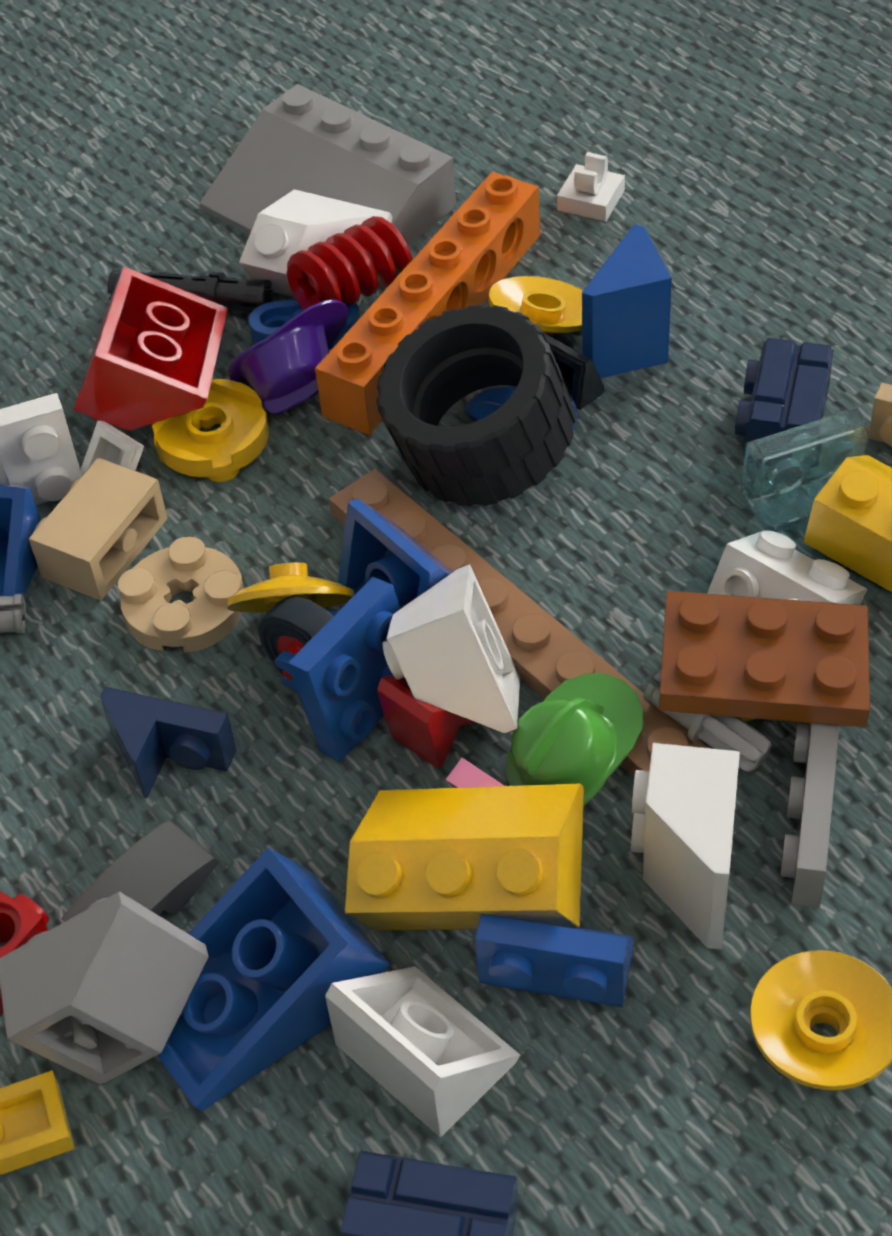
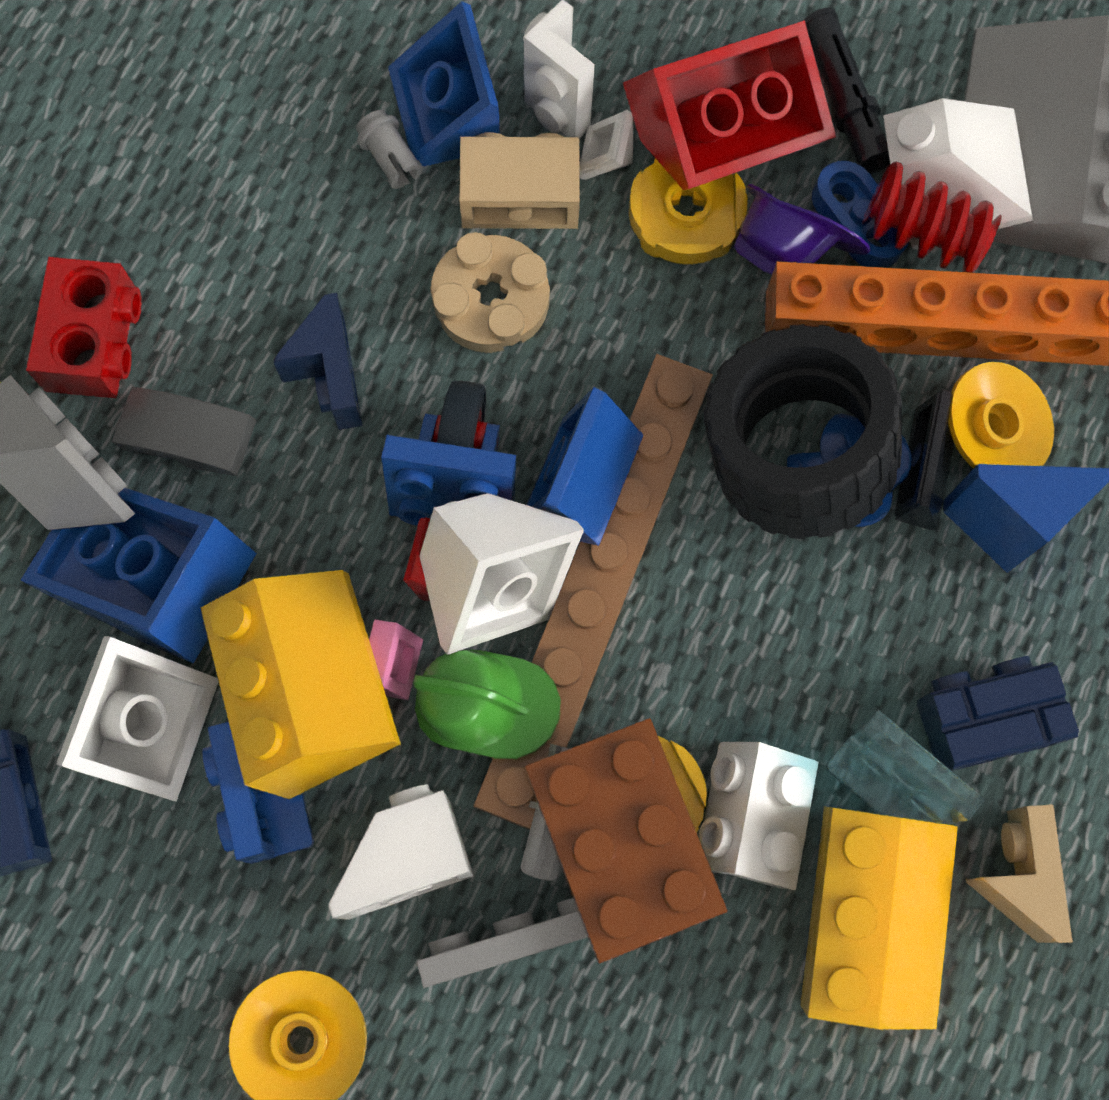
camera: 55 degrees right, 25 degrees up
yellow dish [226,563,354,613] -> none

